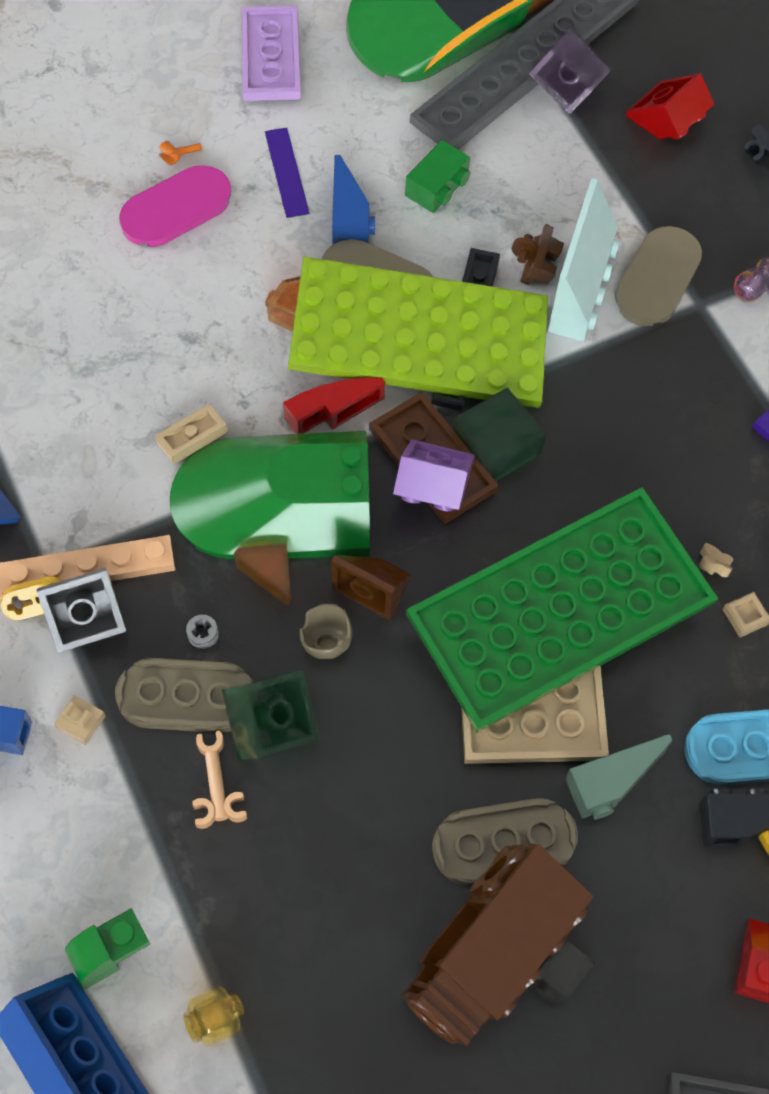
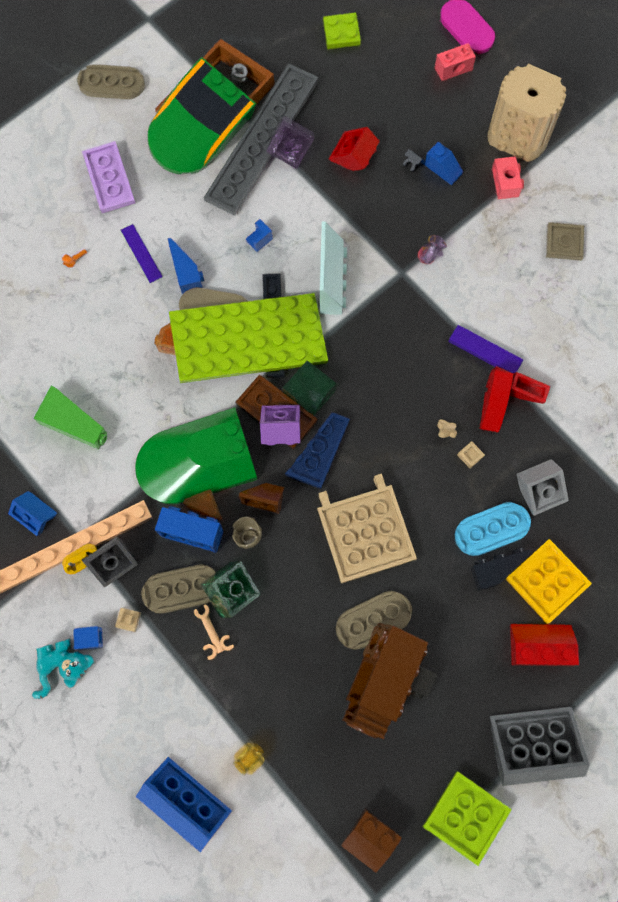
camera: 10 degrees left, 10 degrees up
green brick [65,908,151,989] -> none
dark pink tile [119,165,231,247] -> none
tan plate [155,404,228,465] -> none
light grey bush [186,614,219,649] -> none
red slope [283,377,385,434] -> none
green brick [405,140,471,213] -> none
green plate [406,487,718,733] -> none
reddish brown hips [511,224,564,285] -> none
sand green slope [565,734,672,820] -> none
dark tan tile [615,226,702,326] -> none
none -> bright green slope [33,385,107,450]
none -> blue brick [155,506,224,553]
none -> blue panel [246,219,273,252]
none -> dark blue wing [285,412,350,489]

